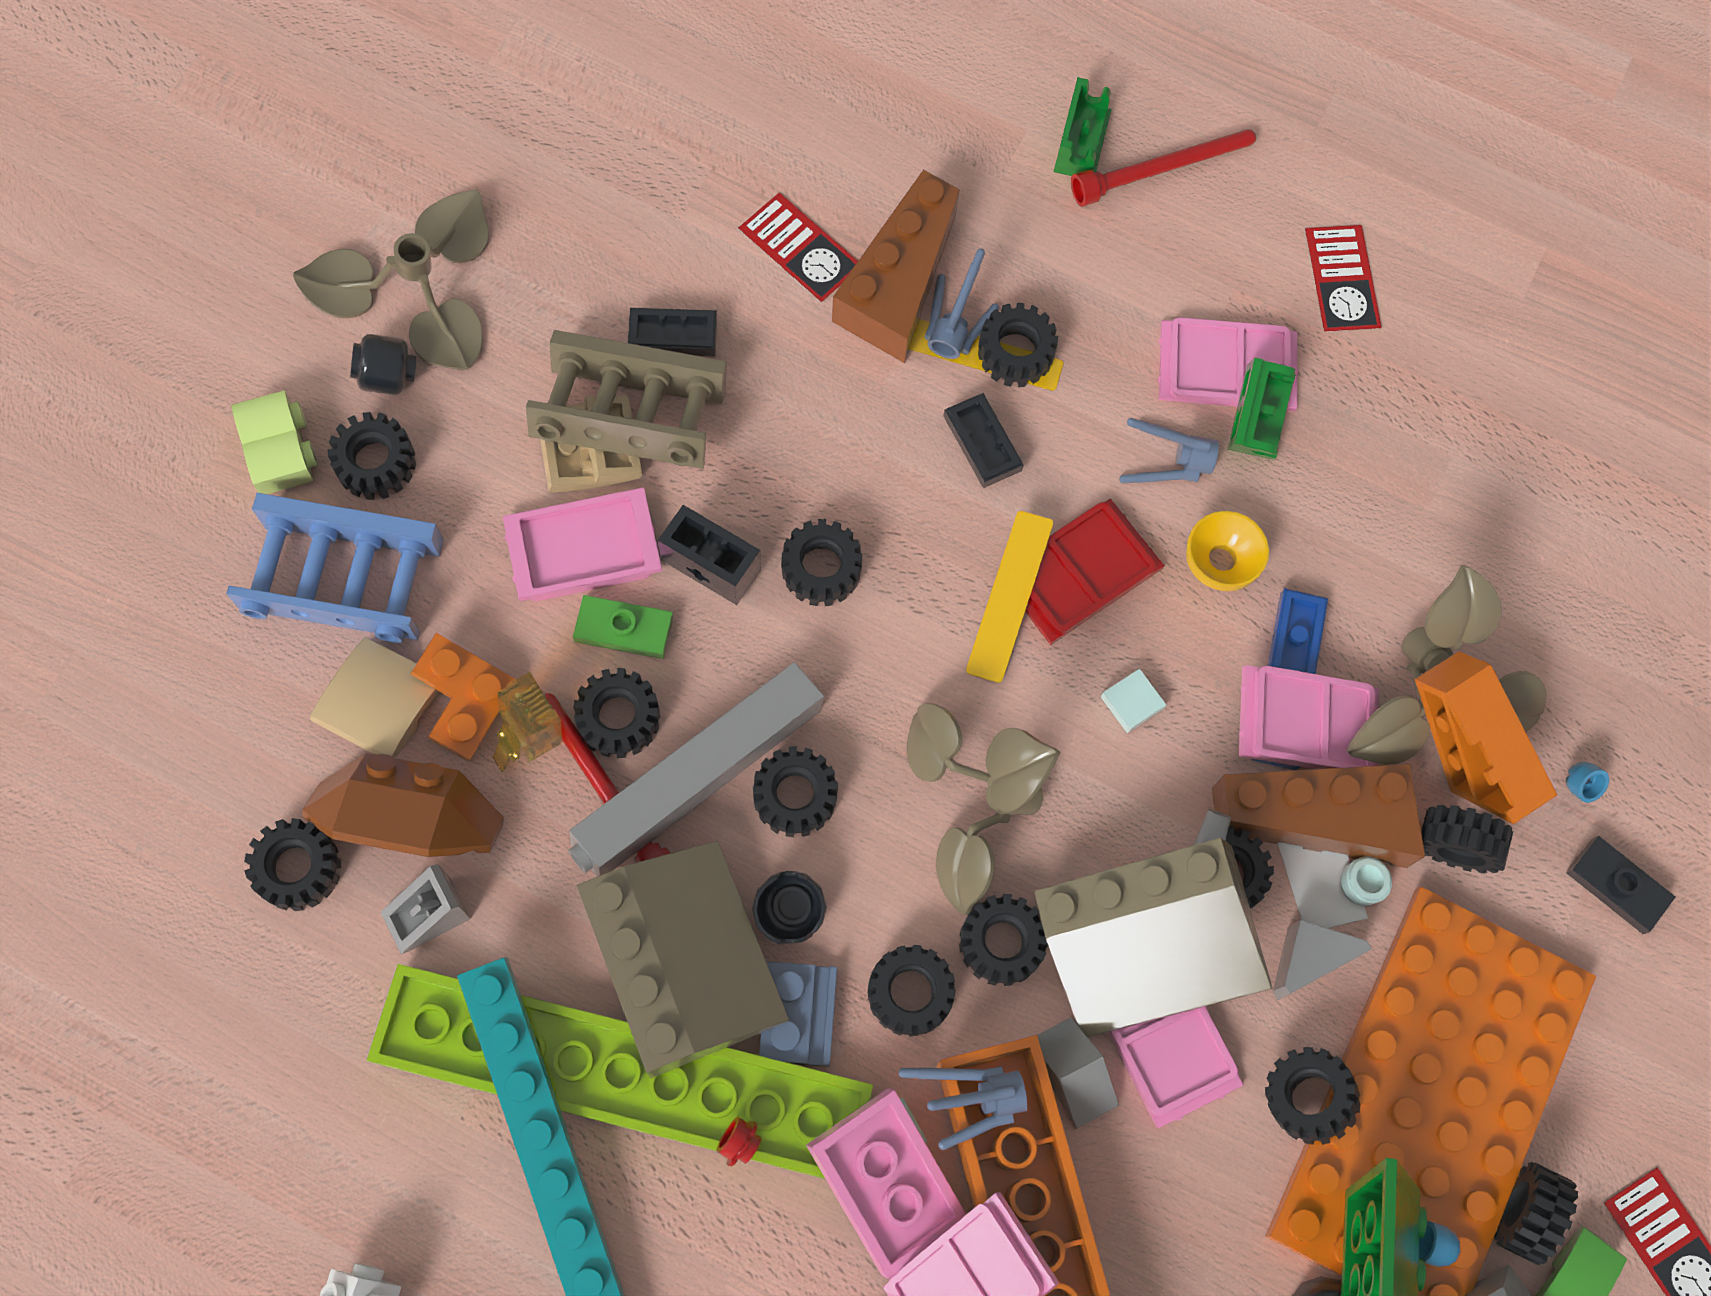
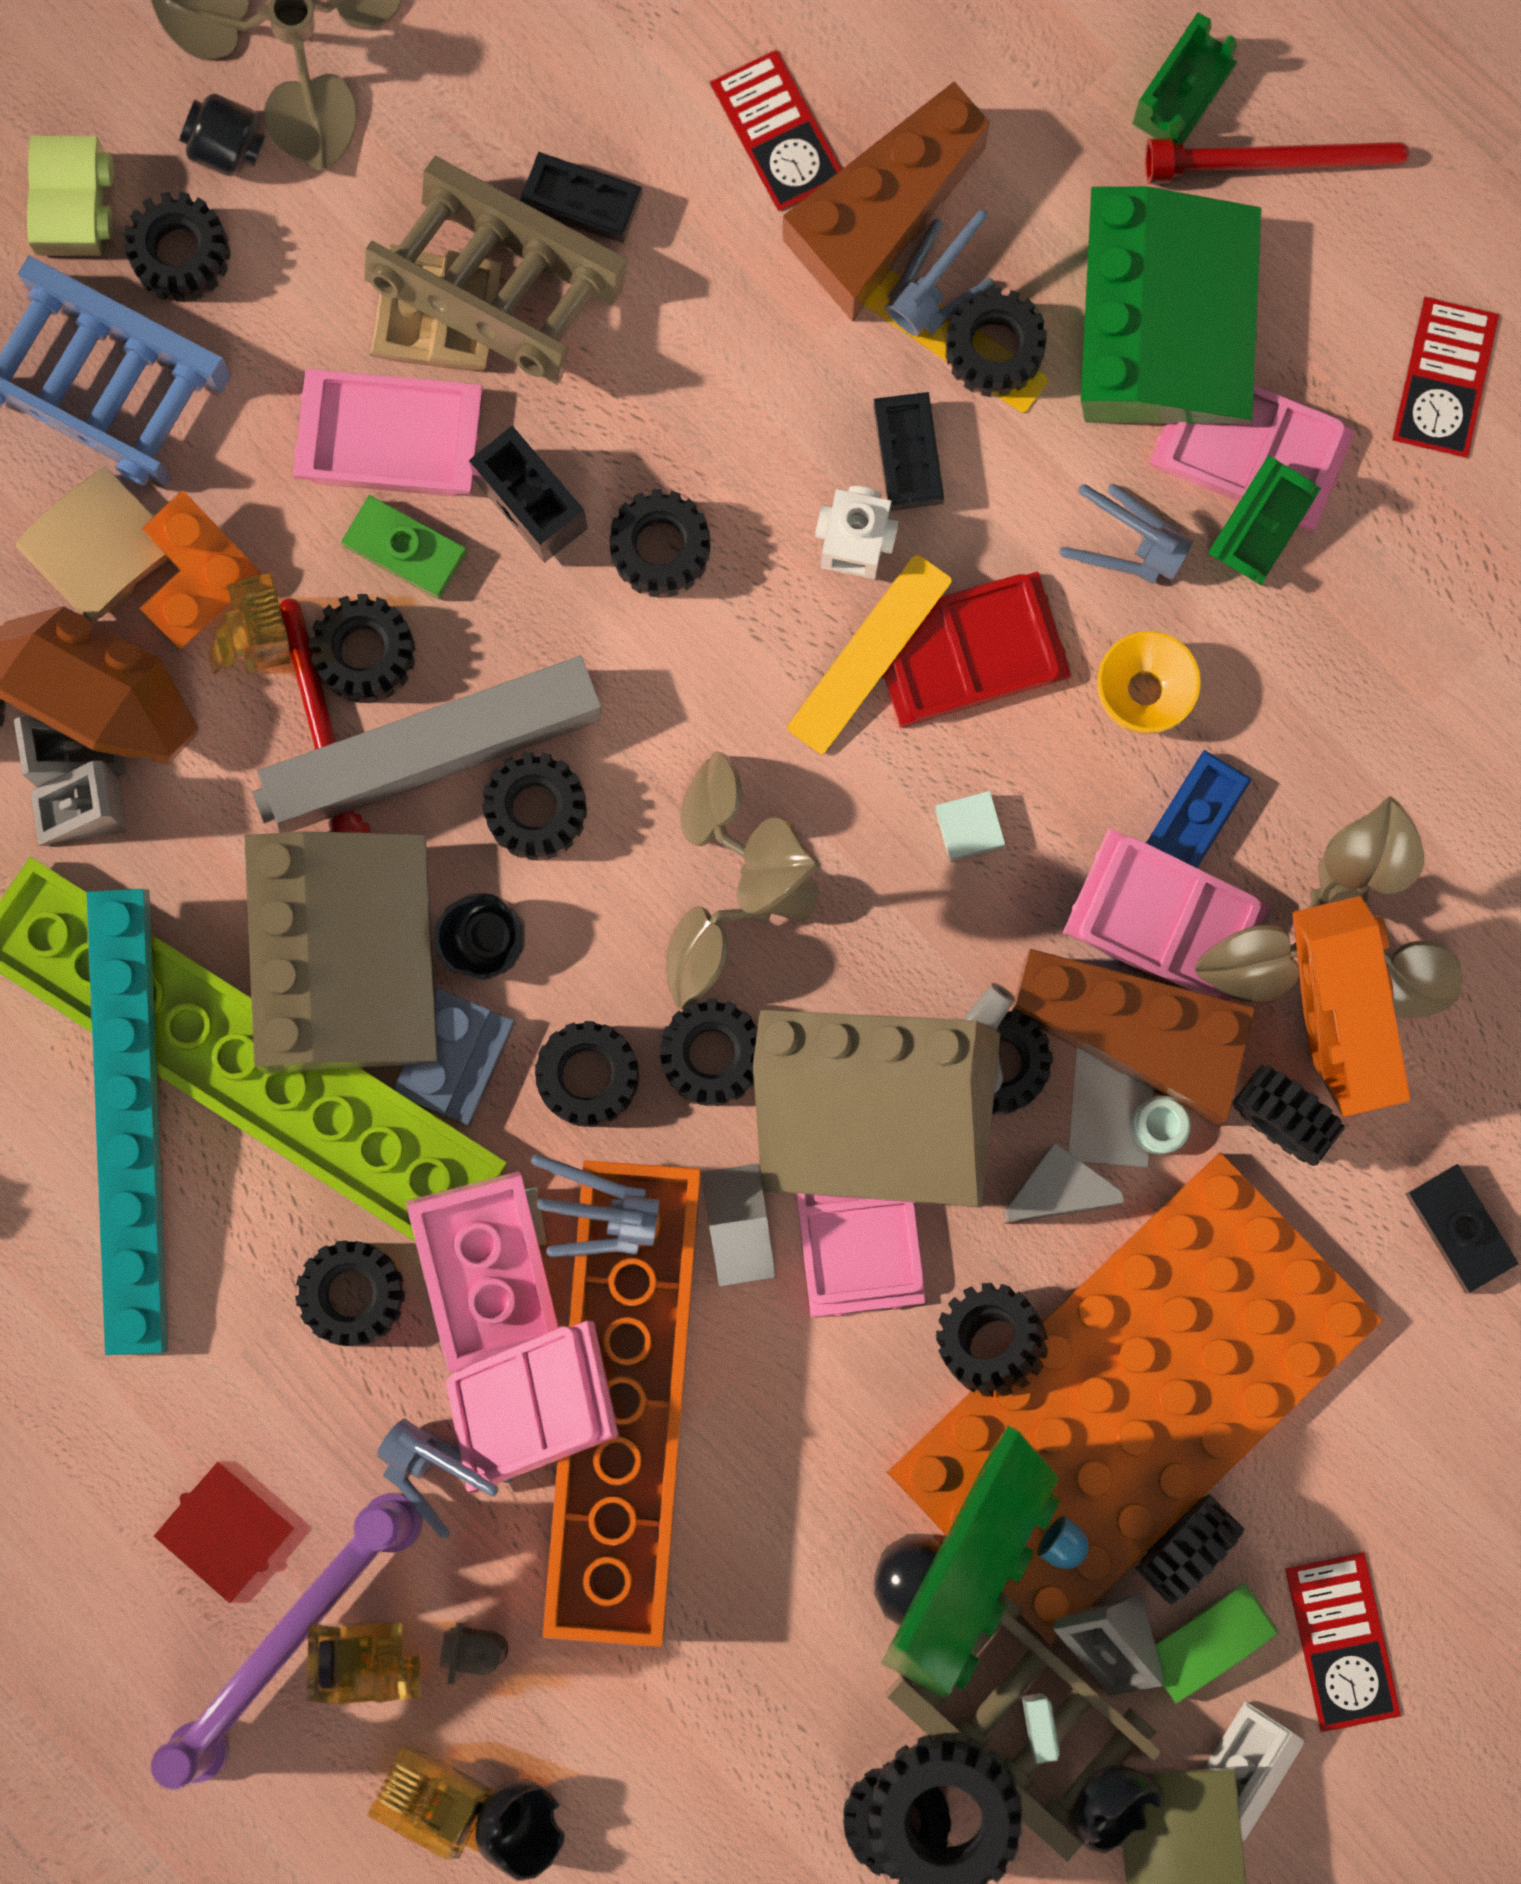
camera: 25 degrees right, 10 degrees up
red plate [716,1116,761,1167] -> none
dark azure hinge [1566,761,1610,803] -> none
none -> light grey slope [14,716,126,788]
none -> black tyre [295,1240,405,1347]
none -> white brick [815,486,899,580]
none -> green slope [1081,186,1261,424]

